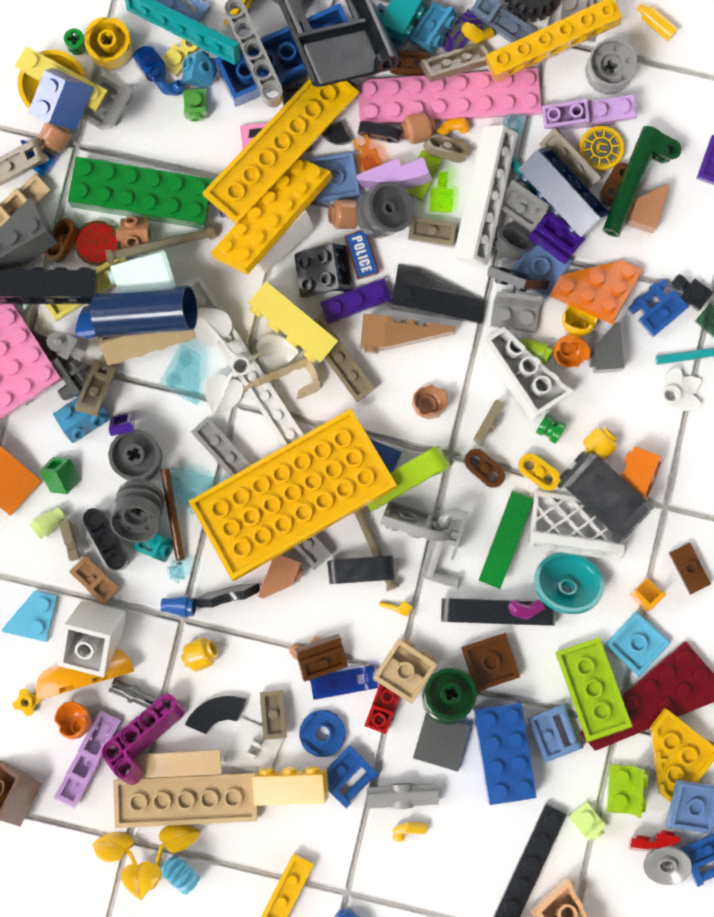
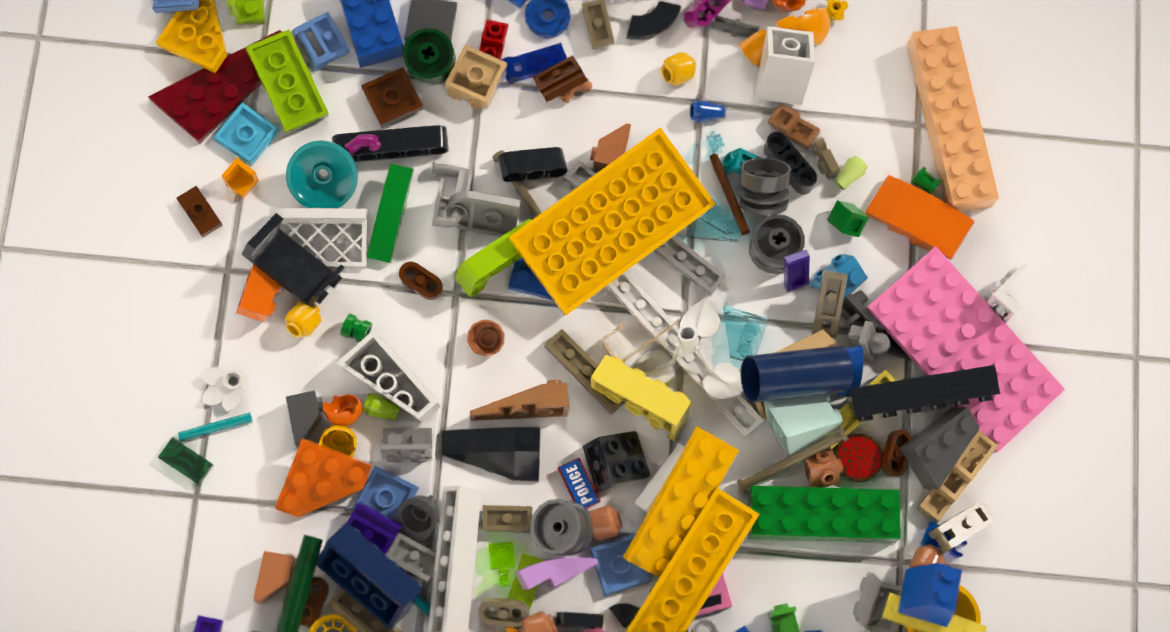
camera: 165 degrees right, 10 degrees down
medium azure wing [2,591,58,642] -> none
black tile [194,583,260,608] -> none
dark purple plate [320,278,392,325] -> none
clear orange plate [353,135,382,173] -> none
yellow hand [379,601,413,617] -> none
dark tan plate [473,399,504,446] -> none
black wing [487,266,550,292] -> none
yellow plate [518,453,560,491] -> none
blue plate [628,279,689,338] -> none
black plate [671,274,713,311] -> none

